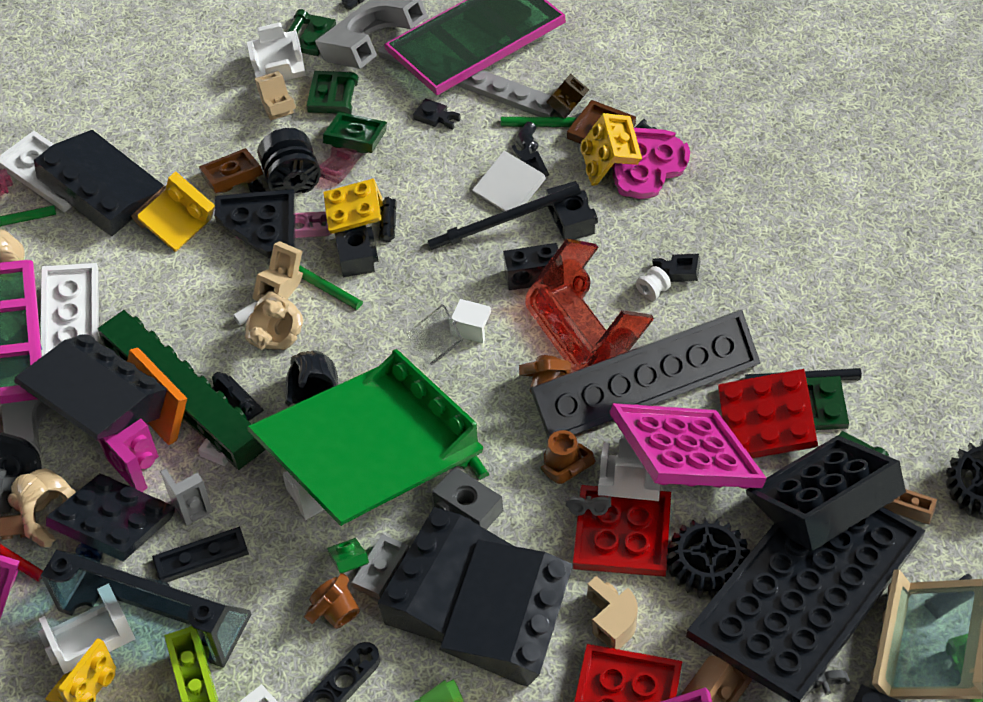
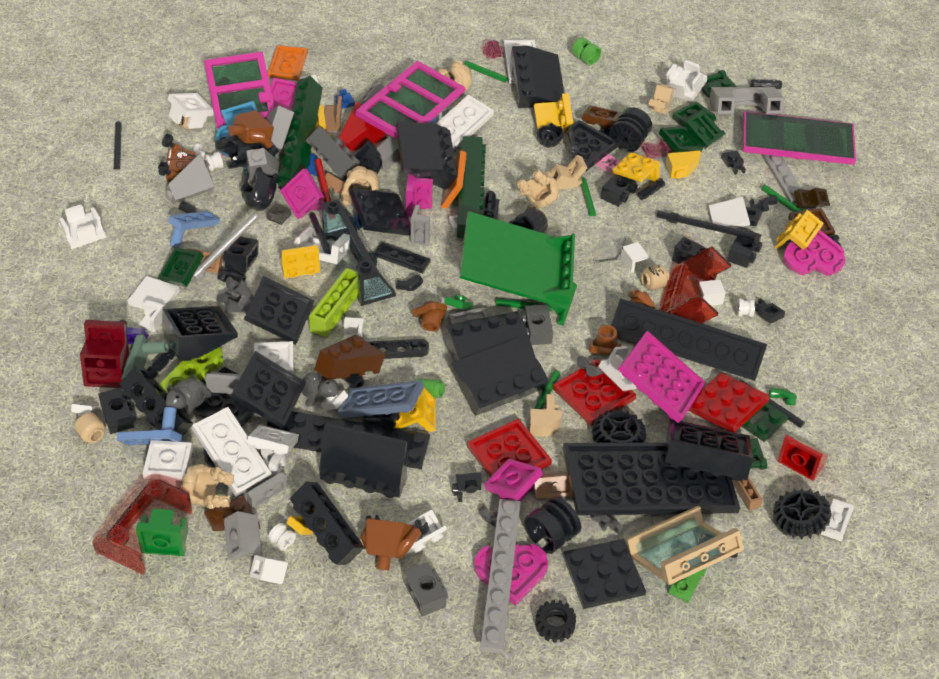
camera: 40 degrees right, 5 degrees down
none -> black bar [309,213,331,254]
none -> black arm [396,275,423,291]
none -> green bar [496,299,552,312]
none -> green bar [534,370,560,409]
none -> black hair [537,123,564,148]
none -> bright green wheel [572,37,602,66]
none -> tan head [641,265,669,290]
none -> yellow slope [666,151,701,179]
none -> dark green plate [684,109,726,149]
none -> white panel [699,280,726,306]
none -> green arm [769,388,797,406]
none -> red slope [777,435,828,481]

